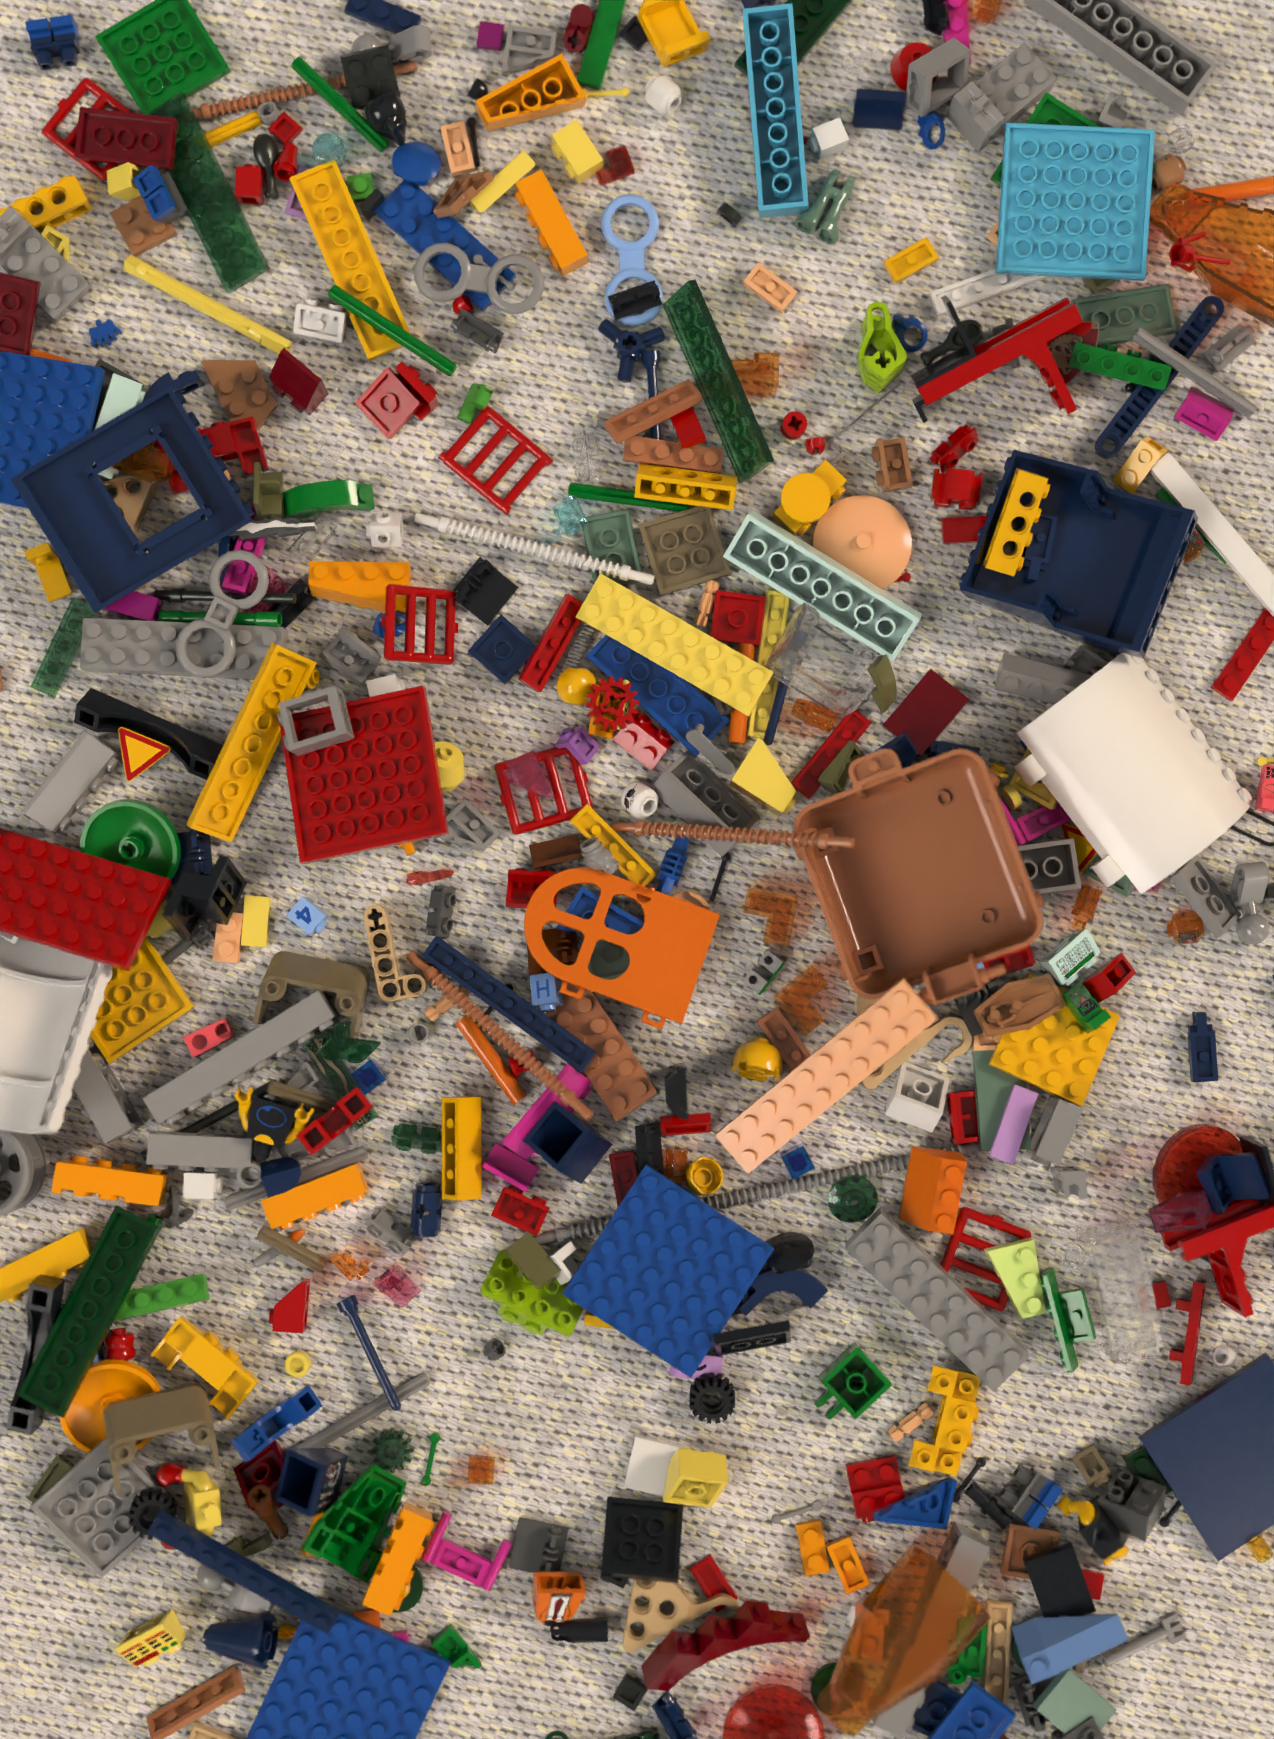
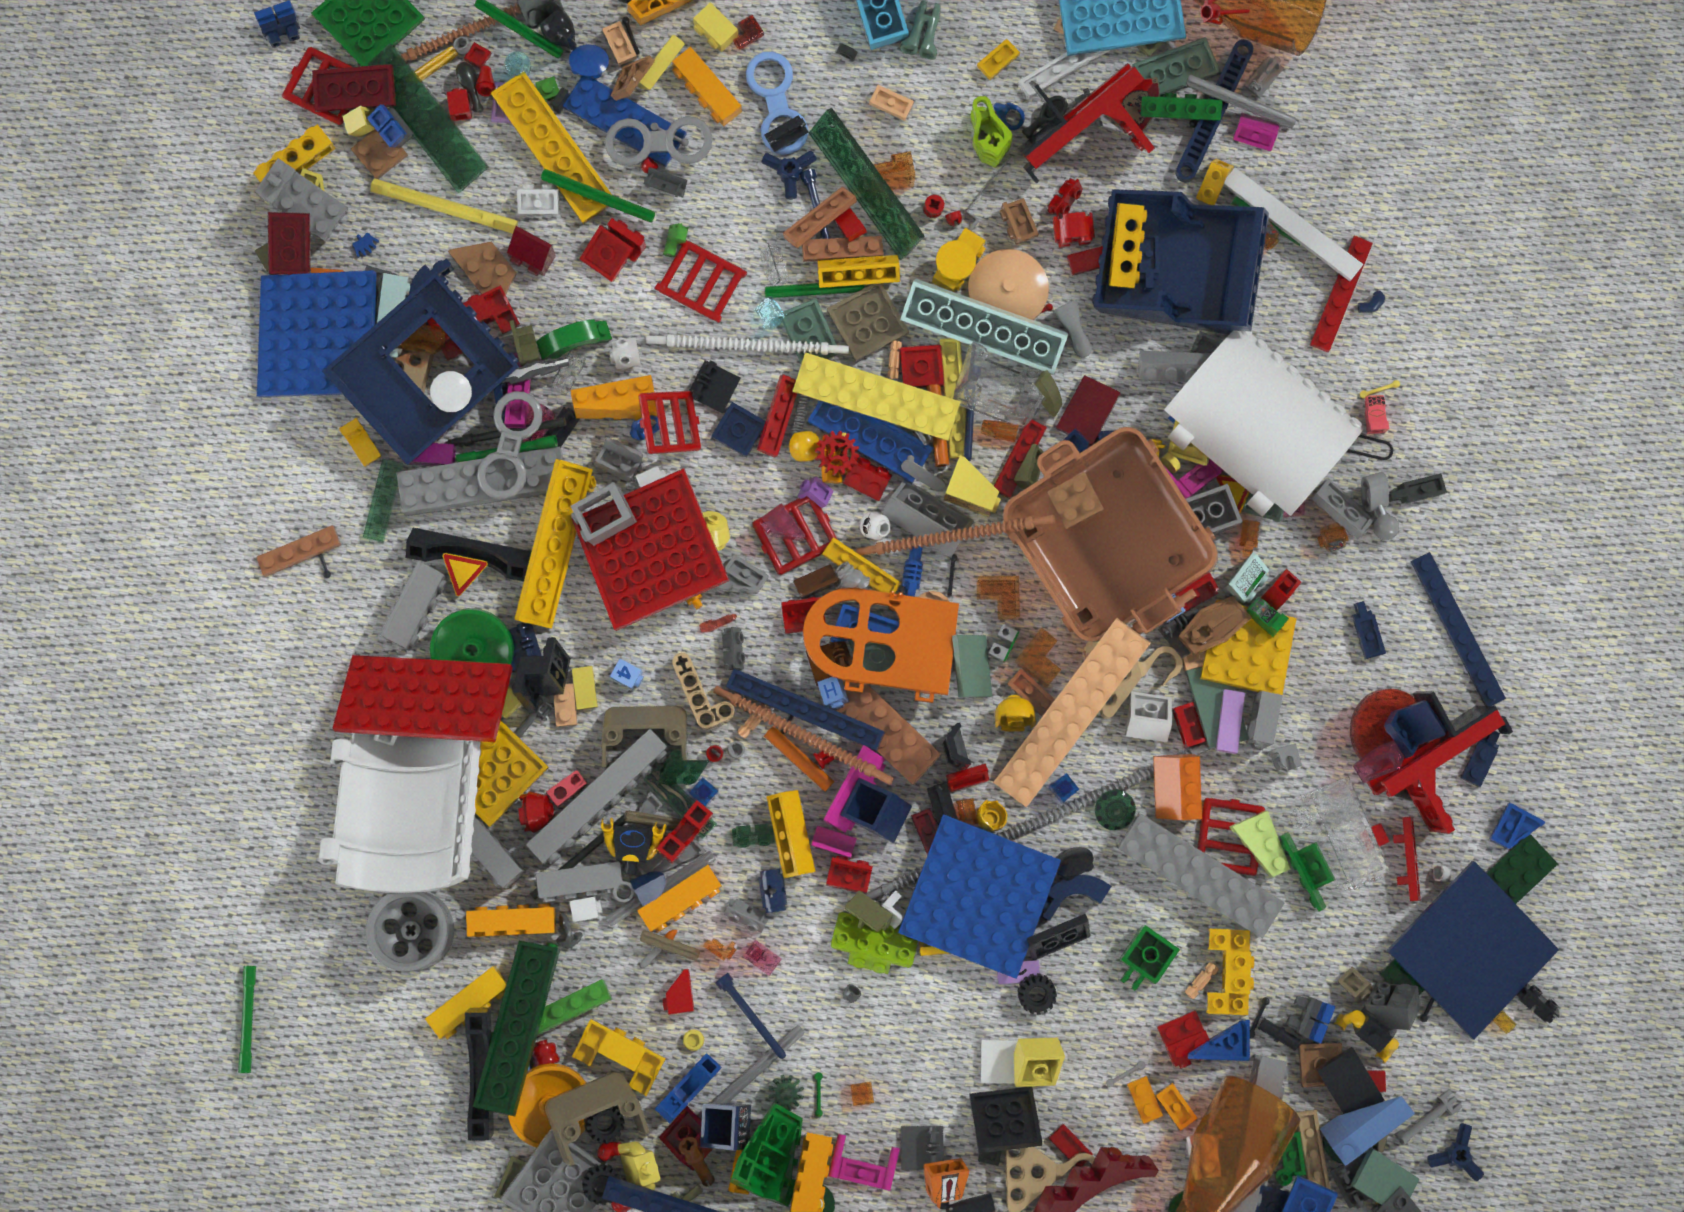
camera: 15 degrees left, 5 degrees down
none -> white dish [430,371,471,412]
none -> red cone [518,791,554,833]
none -> black tyre [584,1106,625,1144]
none -> red hinge [706,745,724,762]
none -> sand green tile [952,635,992,698]
none -> medium nougat plate [1047,472,1104,529]
none -> light grey piece [1054,300,1092,358]
none -> dark blue bush [1427,1123,1484,1182]

